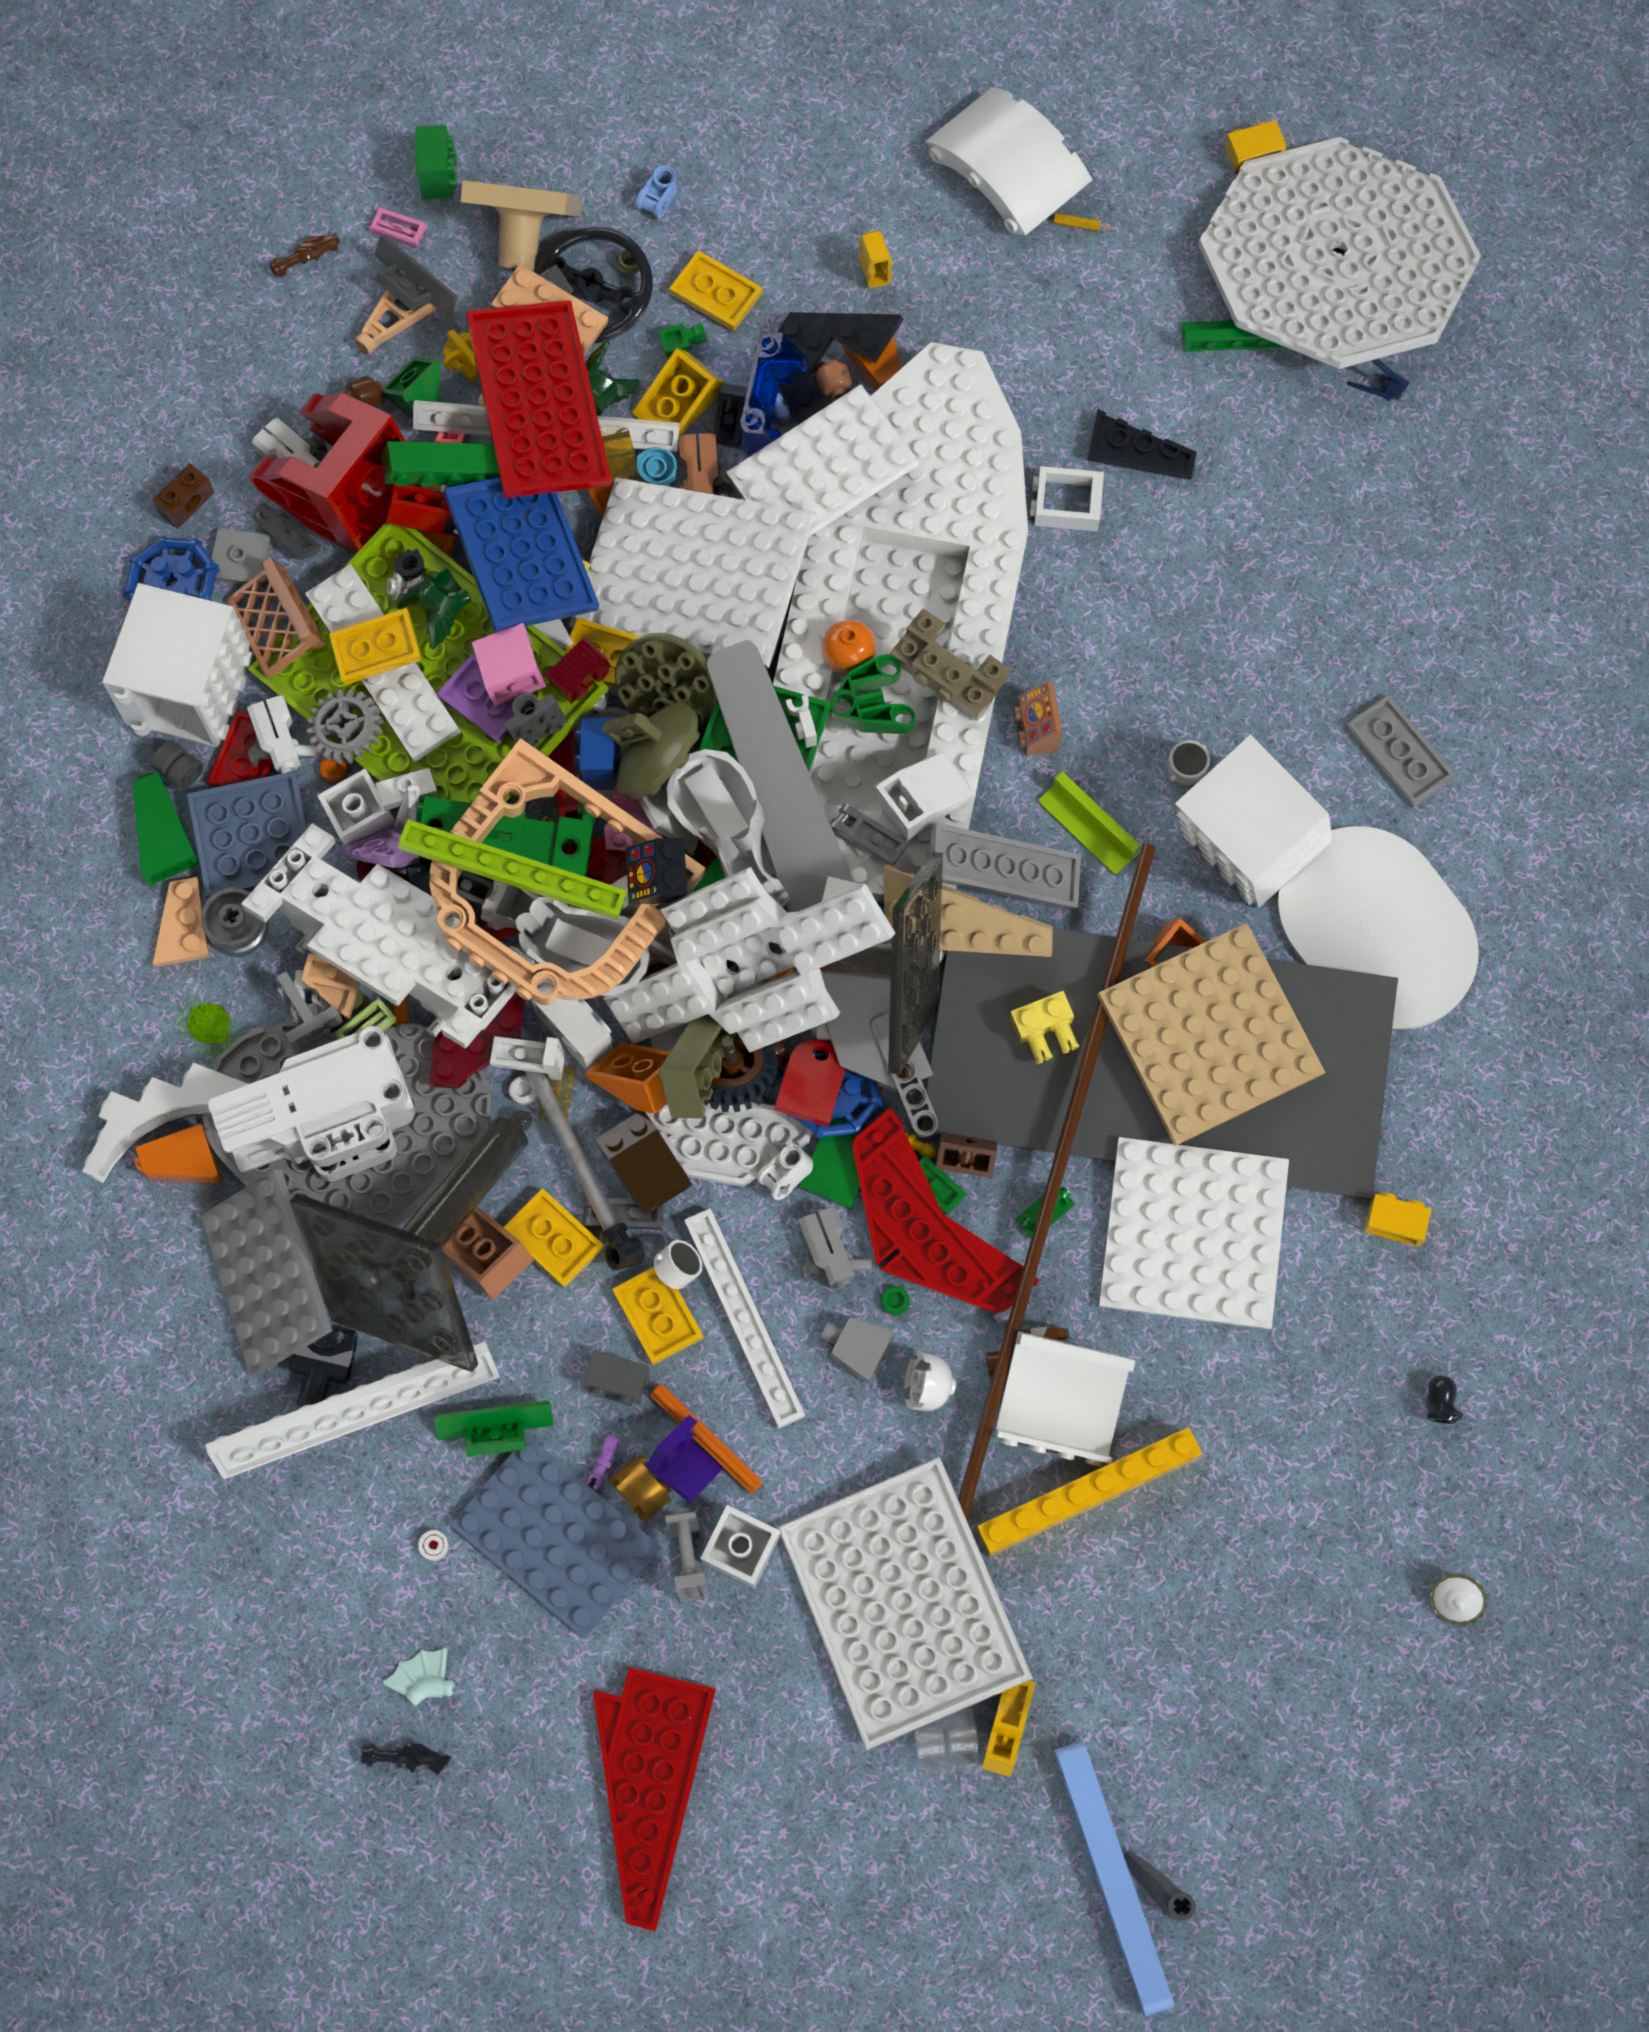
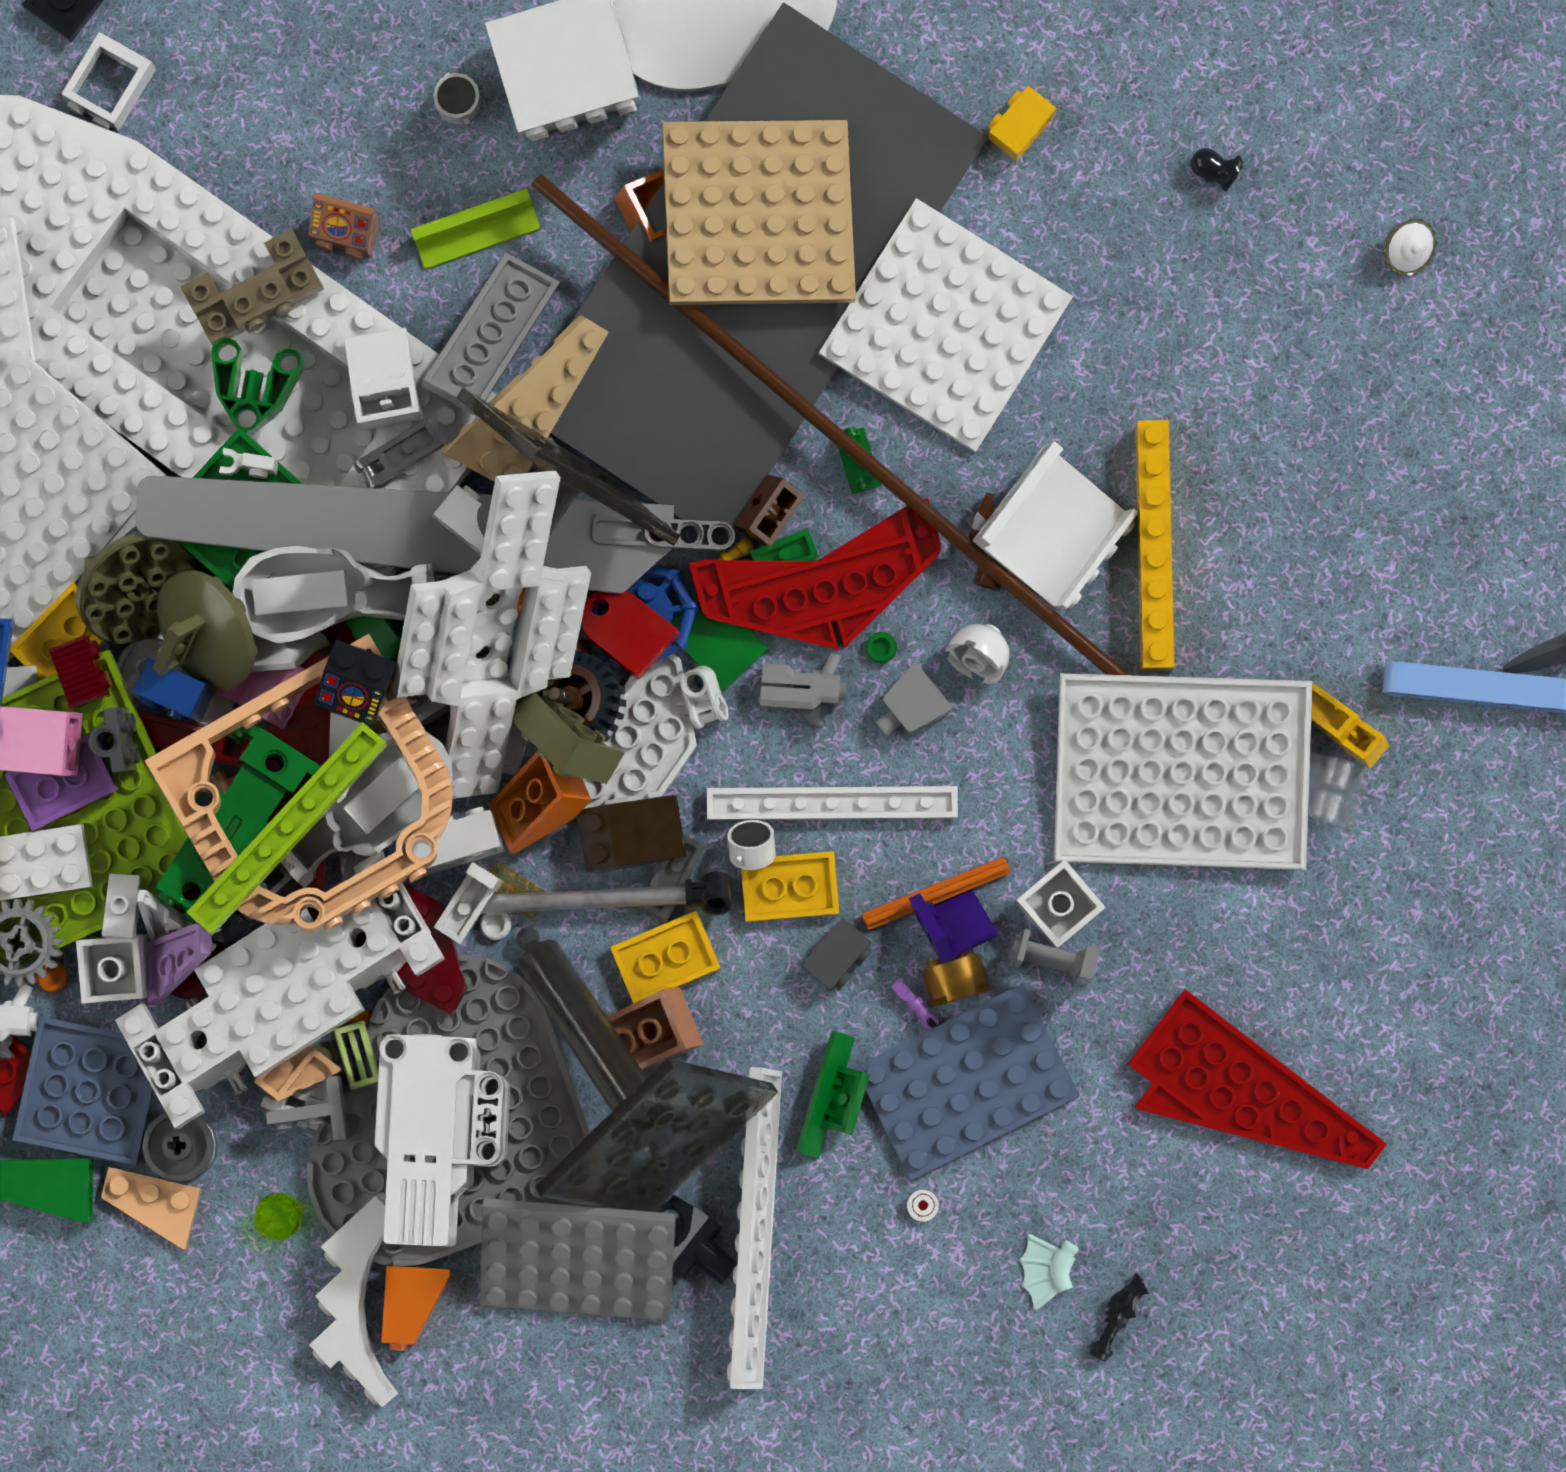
camera: 60 degrees left, 10 degrees up
orange cylinder [822,619,877,676] -> none
light yellow brick [1009,991,1080,1064] -> none

